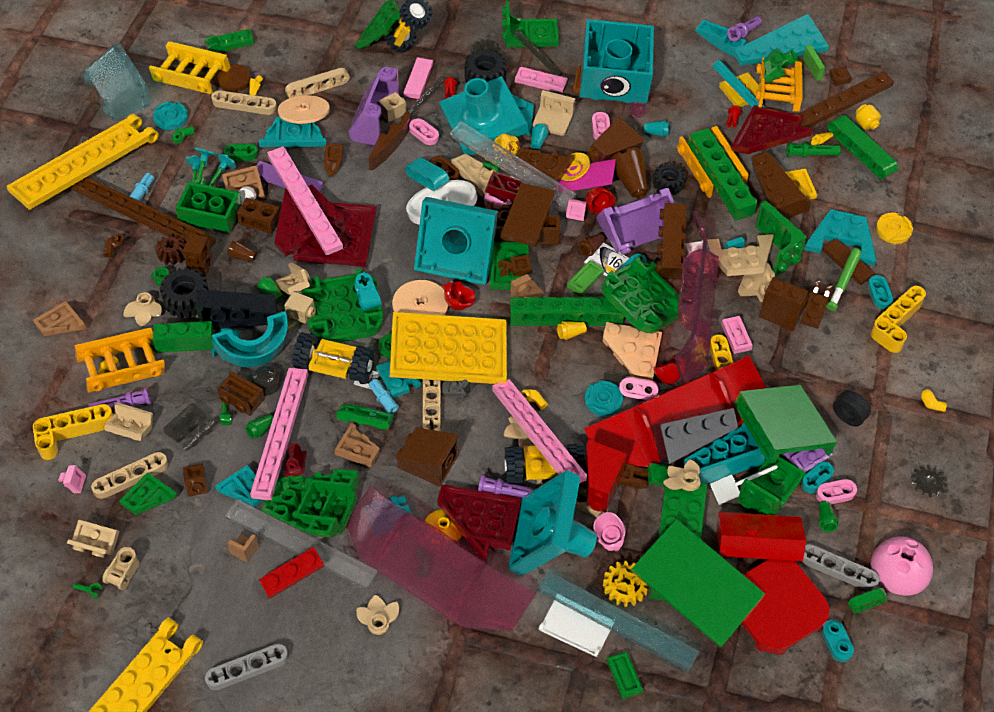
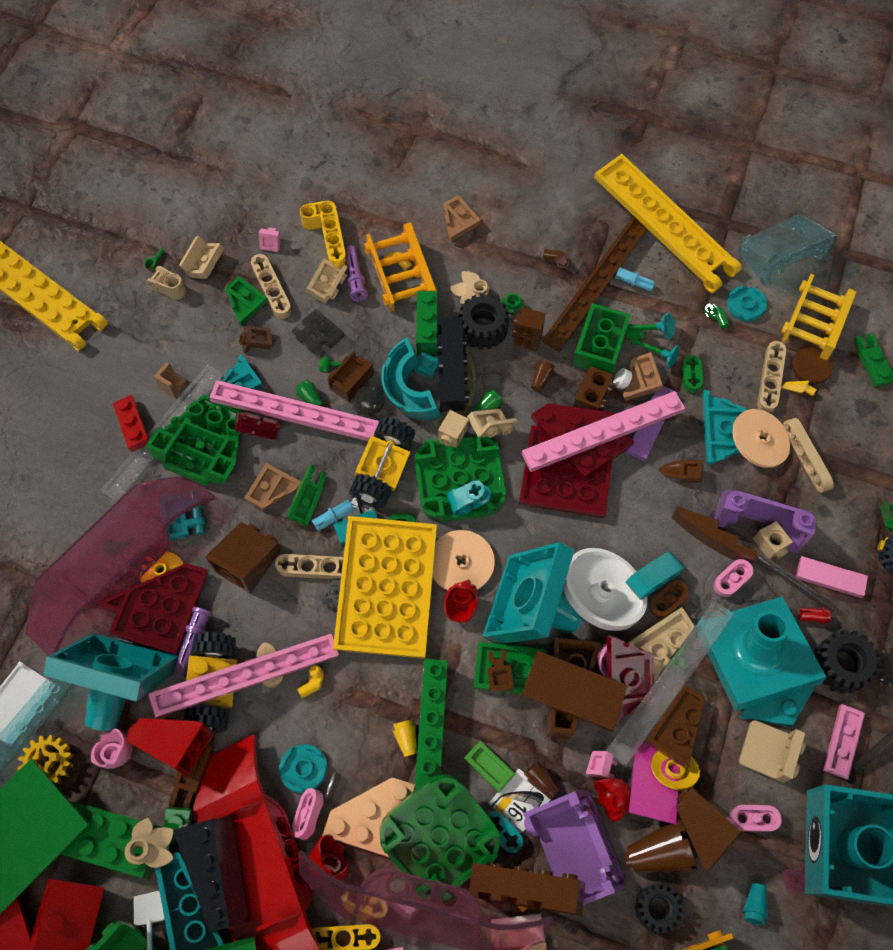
camera: 95 degrees right, 10 degrees up
copper gear [155,234,185,265] -> none
light grey beam [205,644,288,691] -> none
tan plate [357,595,399,635] -> none
yellow head [493,134,520,158] -> none
medium nougat wing [510,274,545,300] -> none
teal cone [530,124,549,150] -> none

